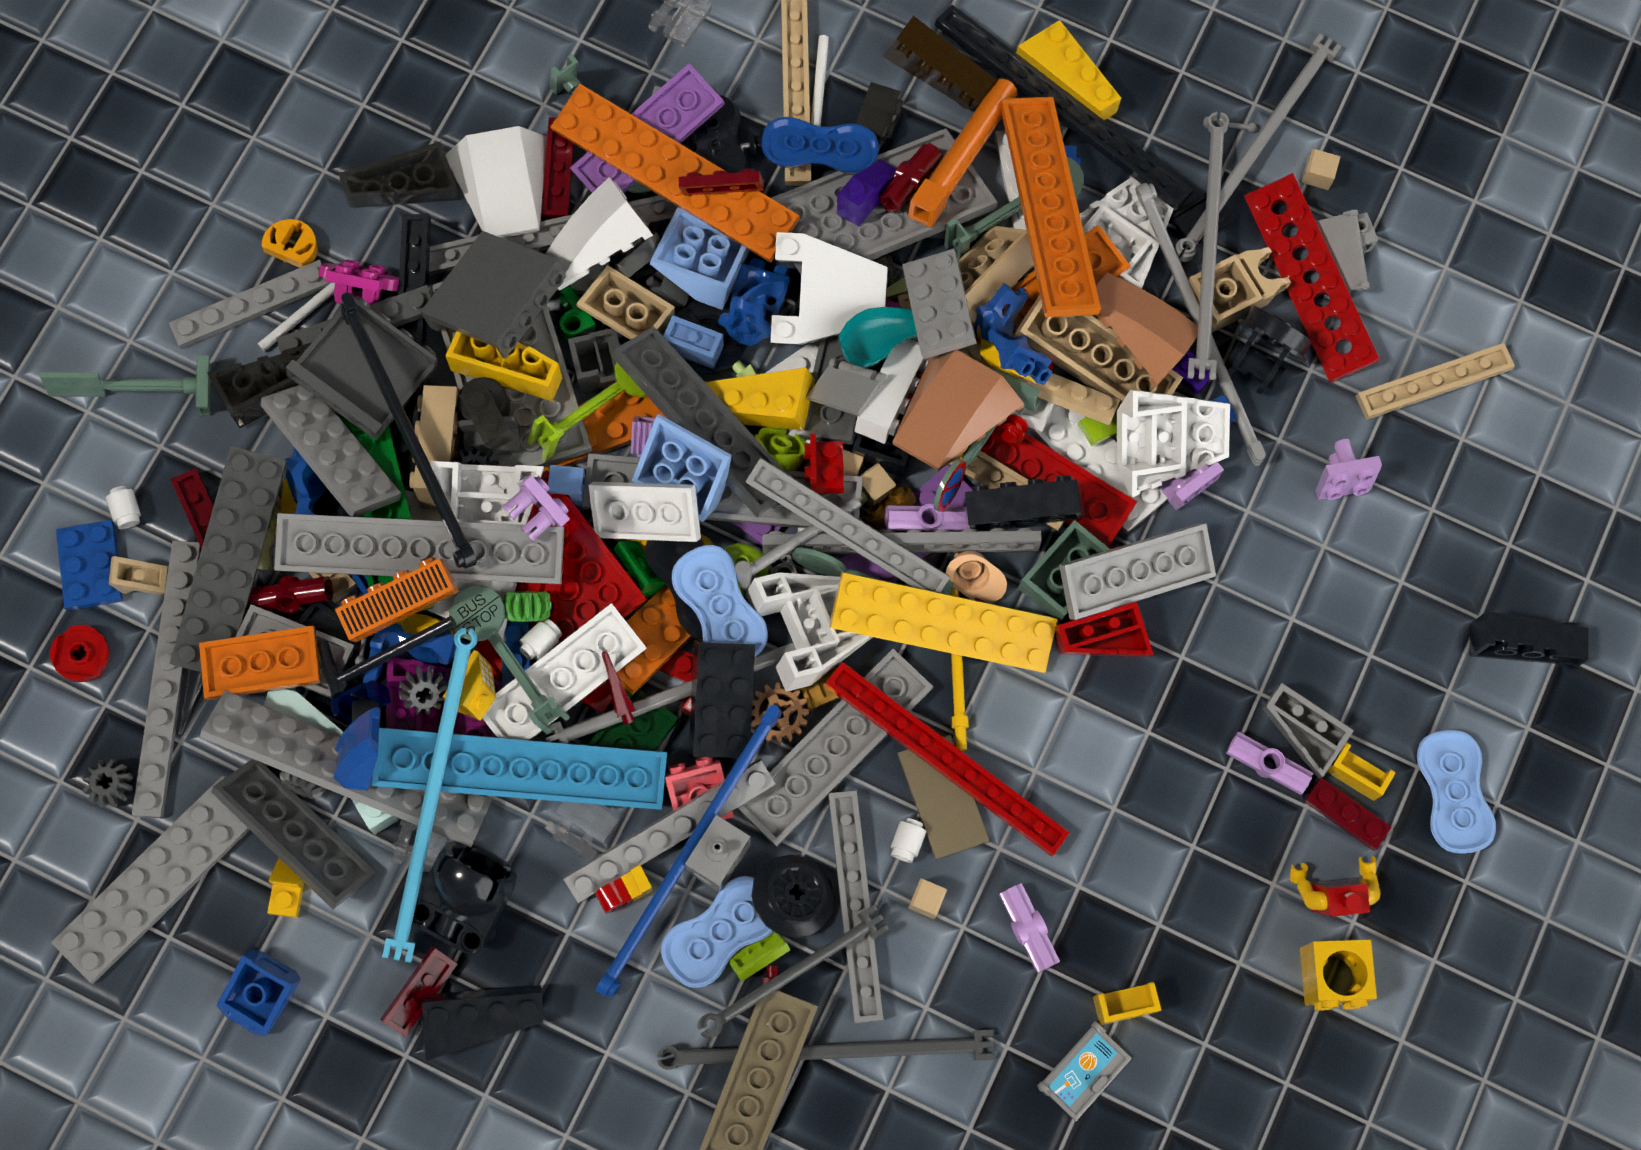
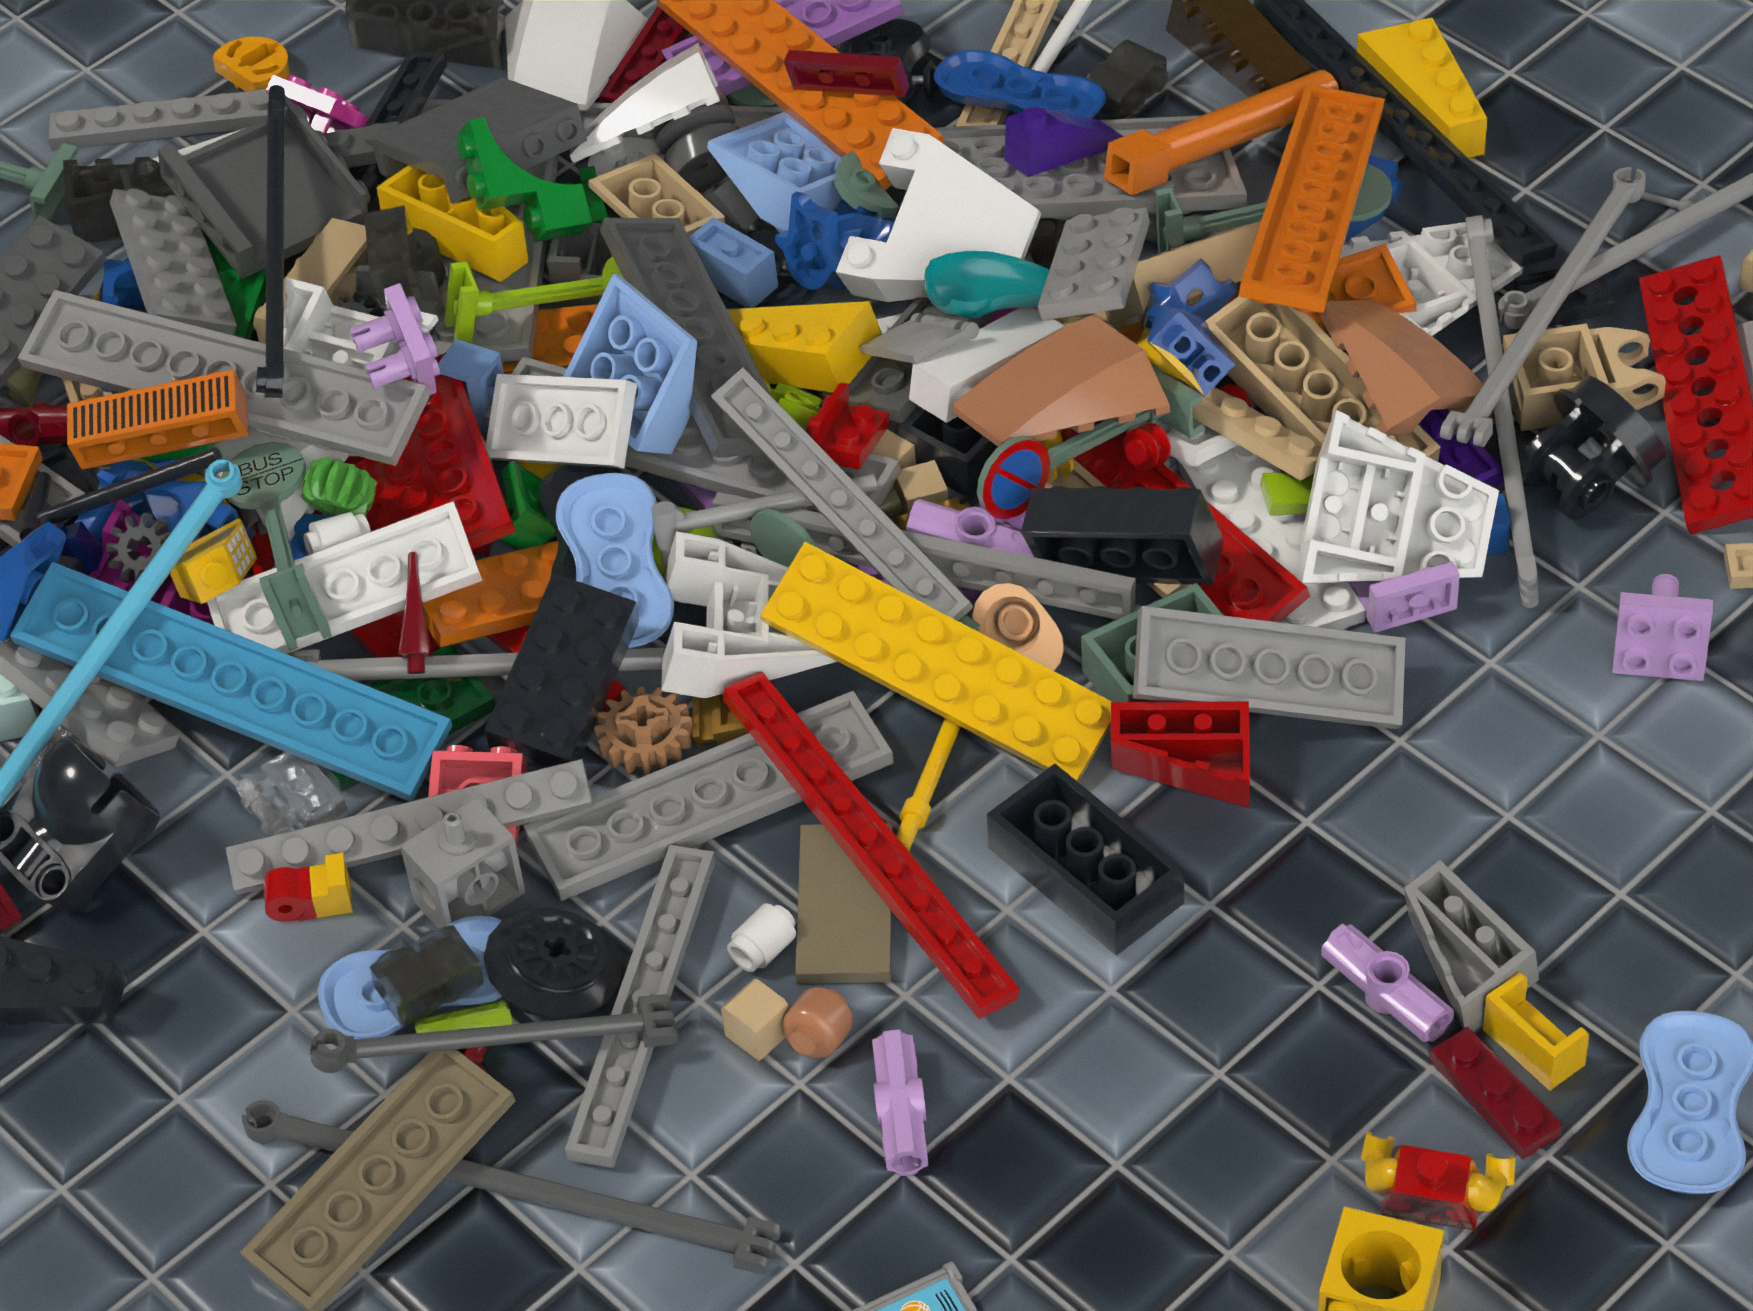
camera: 30 degrees right, 25 degrees down
blue hinge [595,705,782,998] -> none
dark red piece [879,143,942,212] -> none
yellow panel [1093,982,1161,1025] -> none
none -> clear smoke brick [370,925,484,1026]
none -> green arch [456,117,593,242]
none -> nougat head [782,987,853,1059]
none -> sand green plate [834,151,899,218]
none -> black brick [987,763,1184,956]

